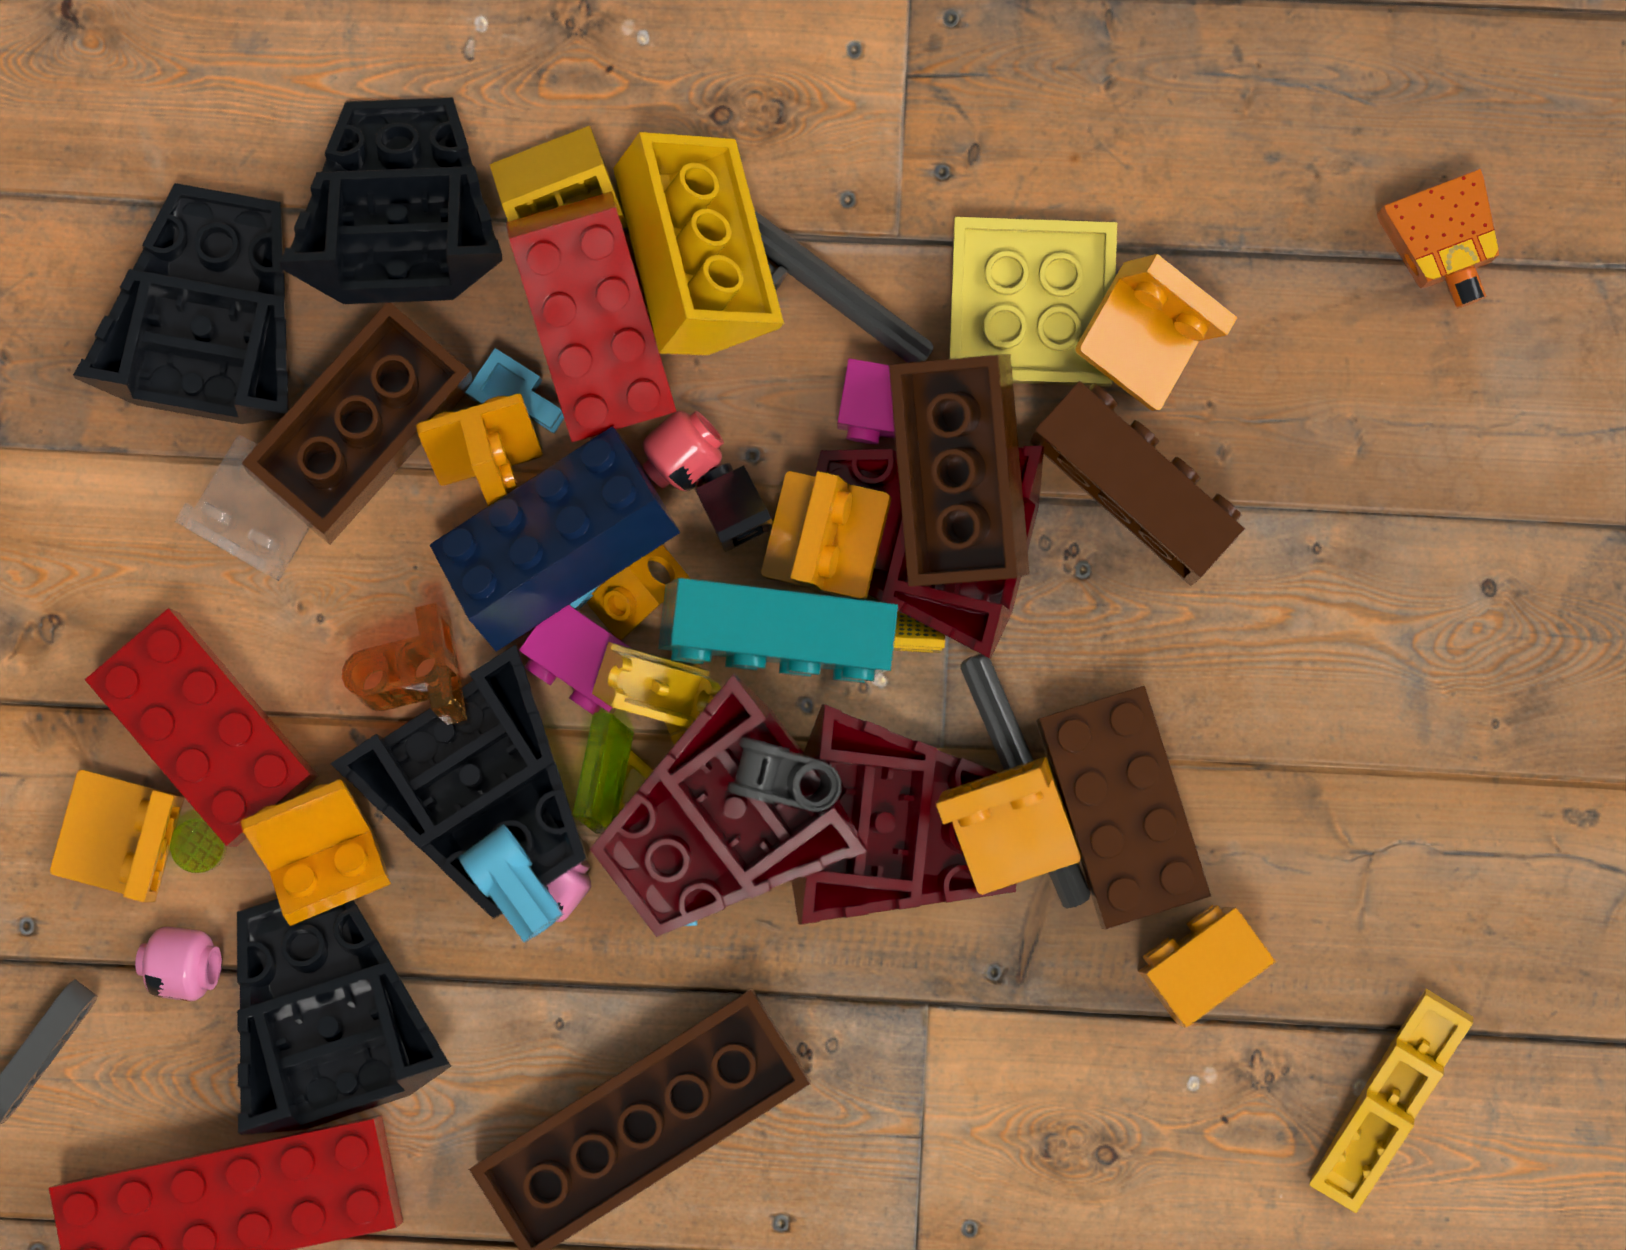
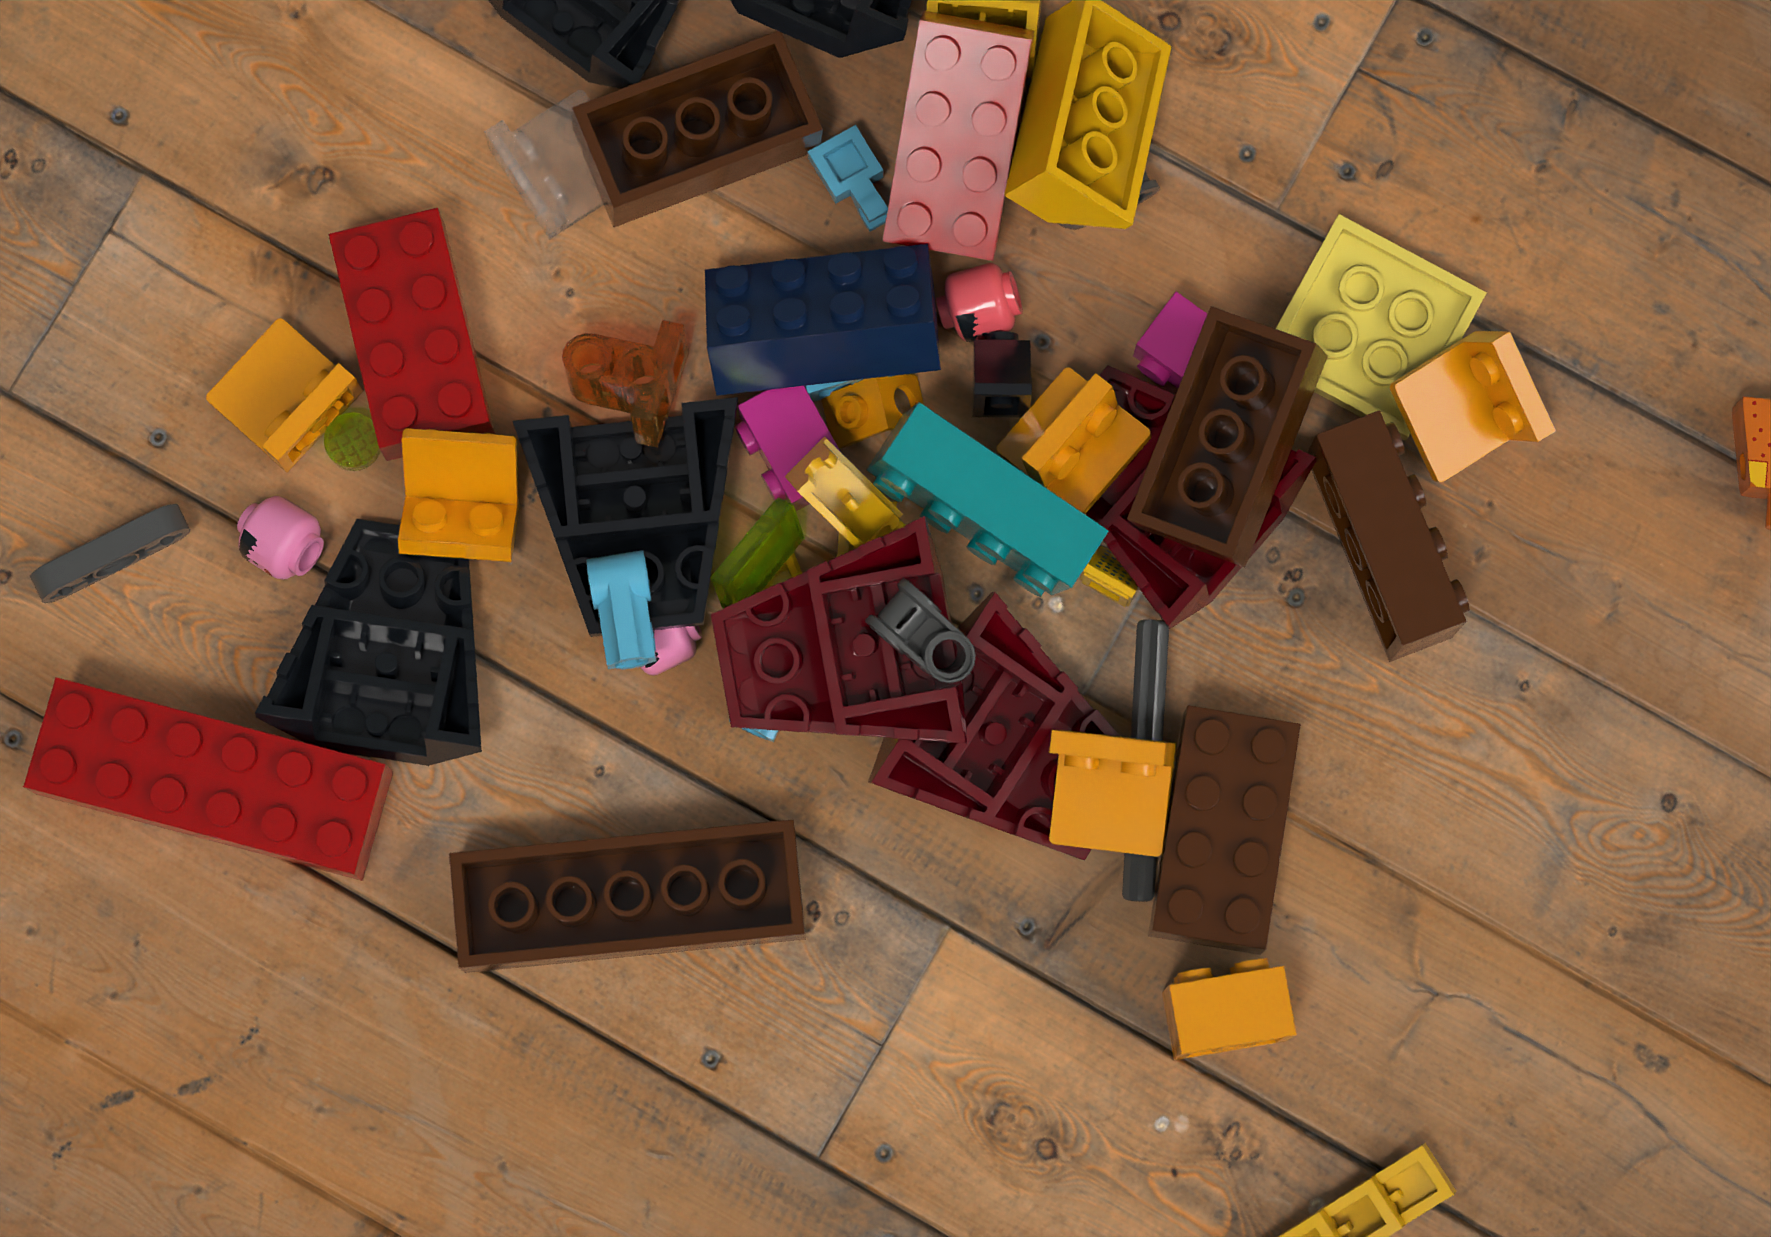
camera: 20 degrees right, 5 degrees down
light orange bracket [416,394,543,506] -> none
dark grey axle [754,210,934,363] -> none

